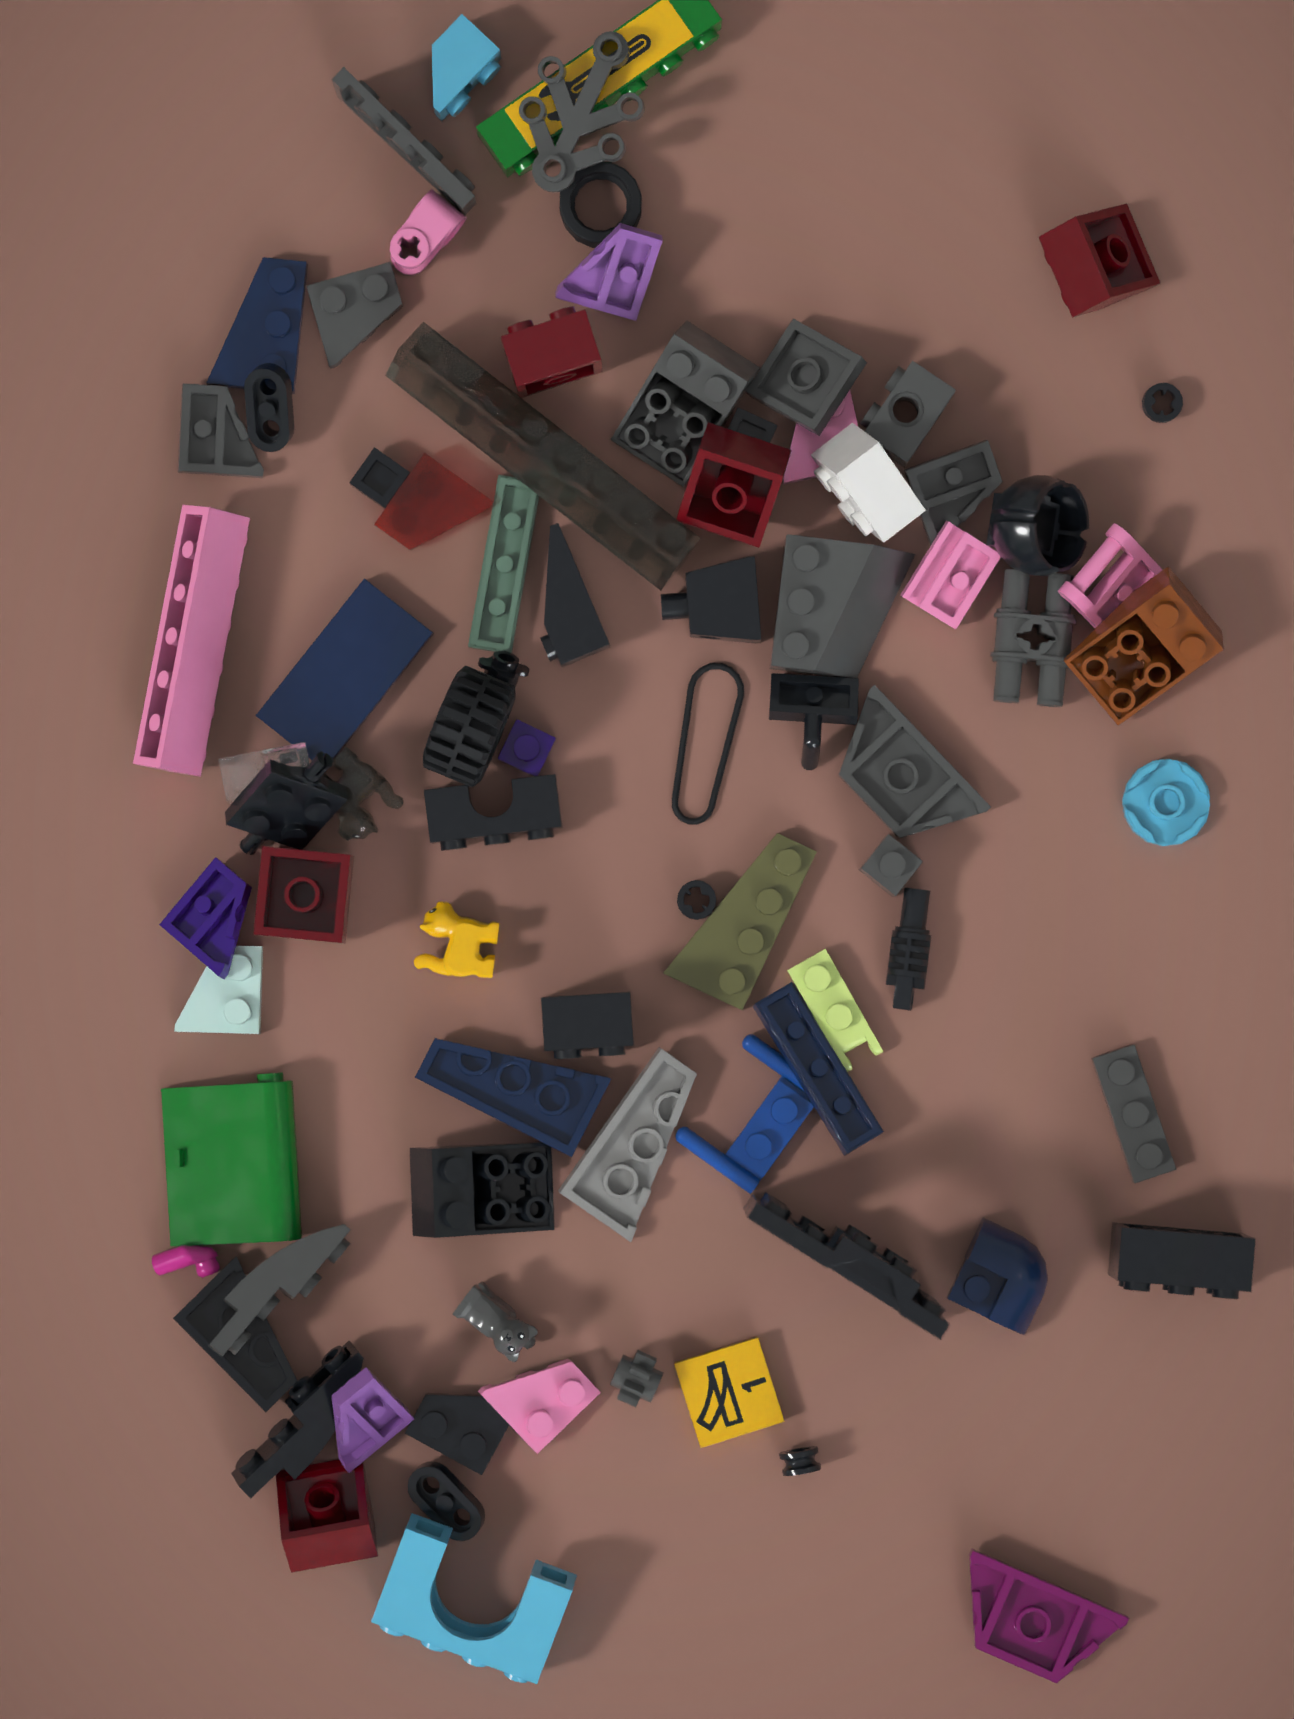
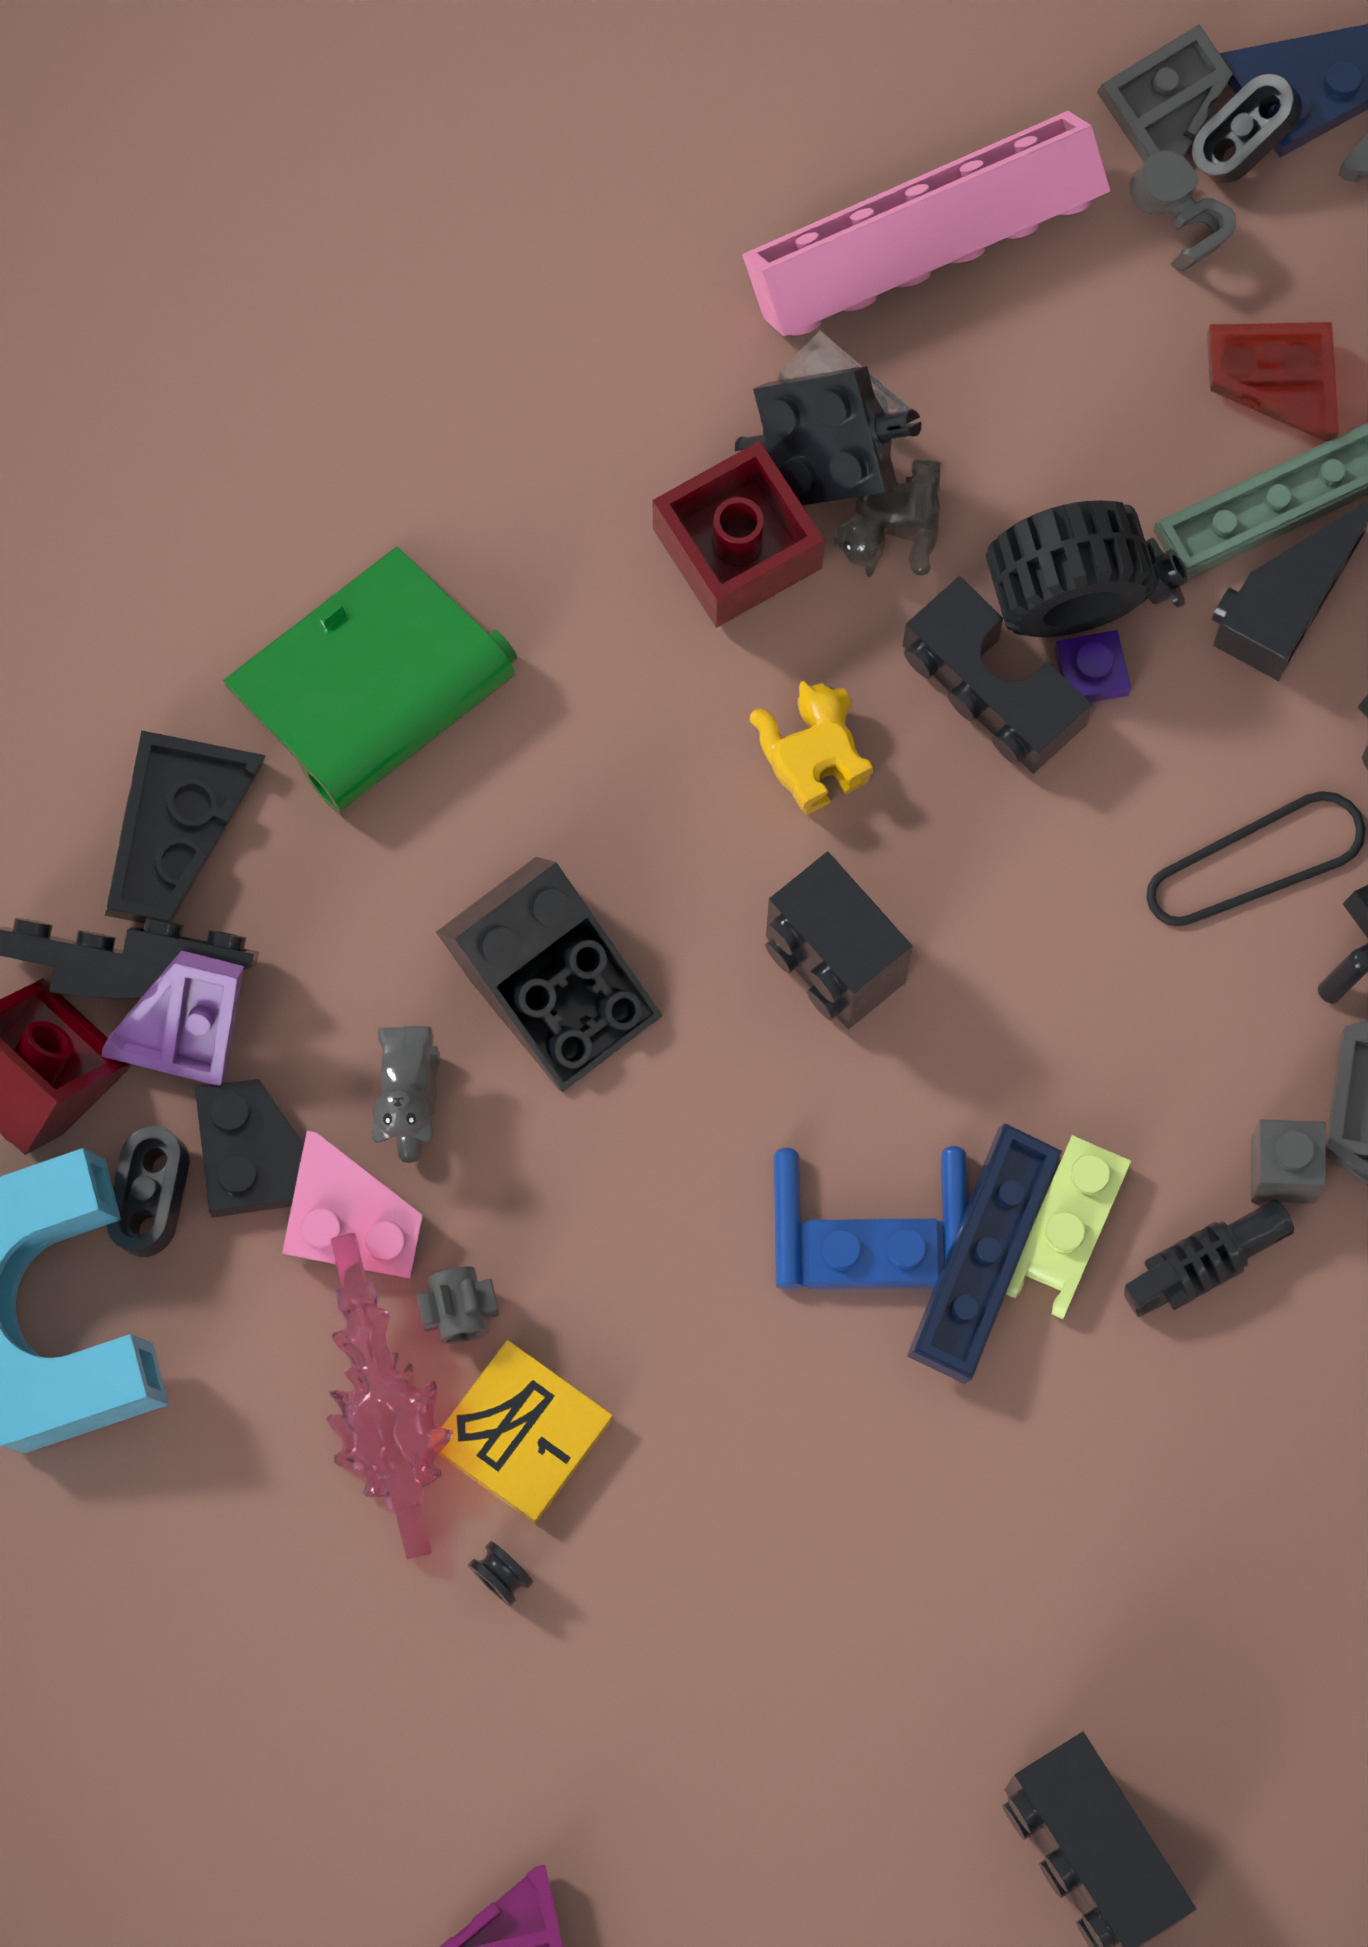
camera: 50 degrees right, 15 degrees down
dark pink arm [152,1245,220,1278] -> none
dark purple wing [159,857,252,979] -> none
light aqua wing [174,946,263,1034] -> none
dark grey slope [208,1224,351,1357] -> none
dark blue tile [255,578,434,760] -> none
black plate [349,447,411,510] -> none
dark blue wing [415,1038,612,1157] -> none
light grey wing [558,1047,697,1242] -> none
olive wing [664,833,817,1011] -> none
black bush [677,880,716,920] -> none
black piece [743,1192,950,1340] -> none
dark blue brick [946,1217,1048,1335] -> none
dark grey plate [1091,1044,1177,1183] -> none
none -> clear pink piece [326,1233,453,1560]
none -> dark grey leg [1130,150,1236,271]

